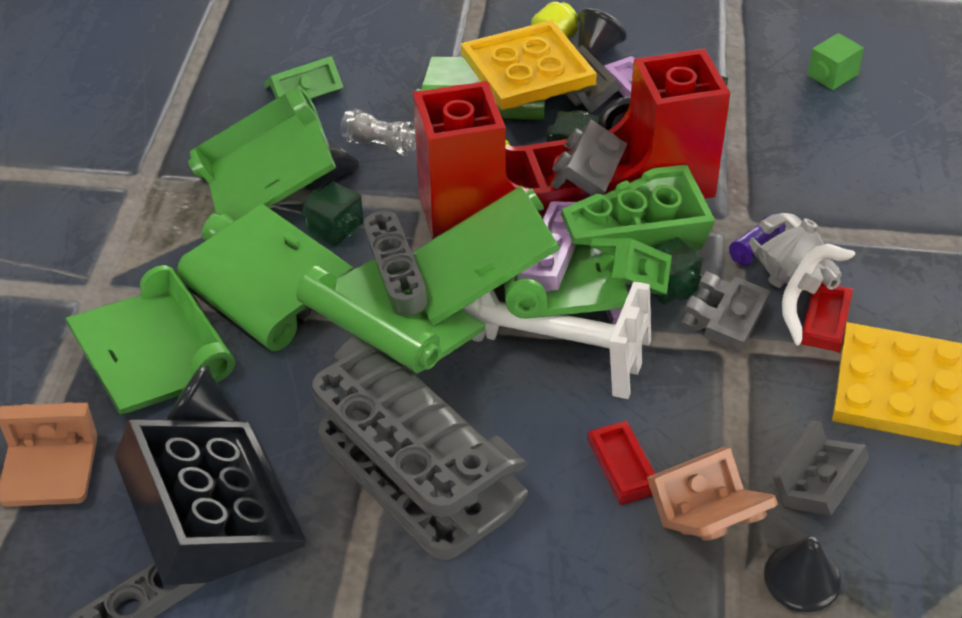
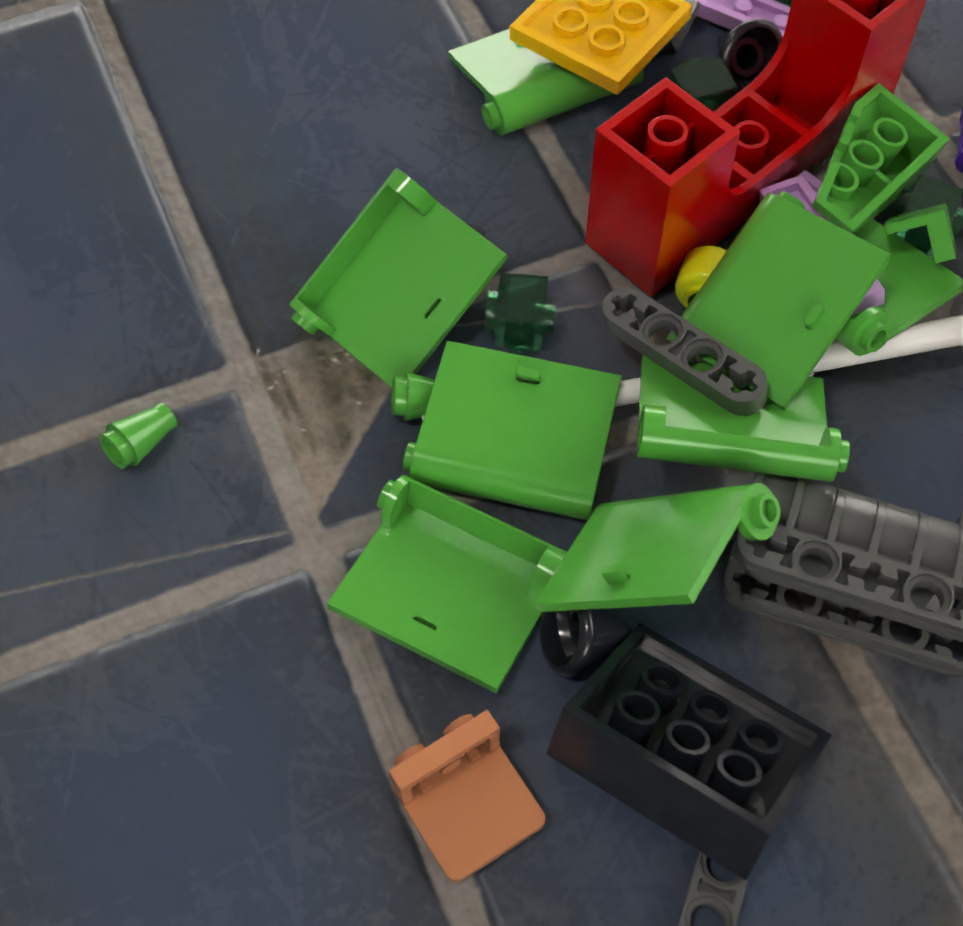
camera: 30 degrees left, 15 degrees up
bright green panel [263,56,343,100] -> none
clear piece [340,109,416,156] -> none
dark grey bracket [551,119,627,195] -> none
none -> bright green cone [99,402,177,469]
none -> bright green door [533,483,780,612]

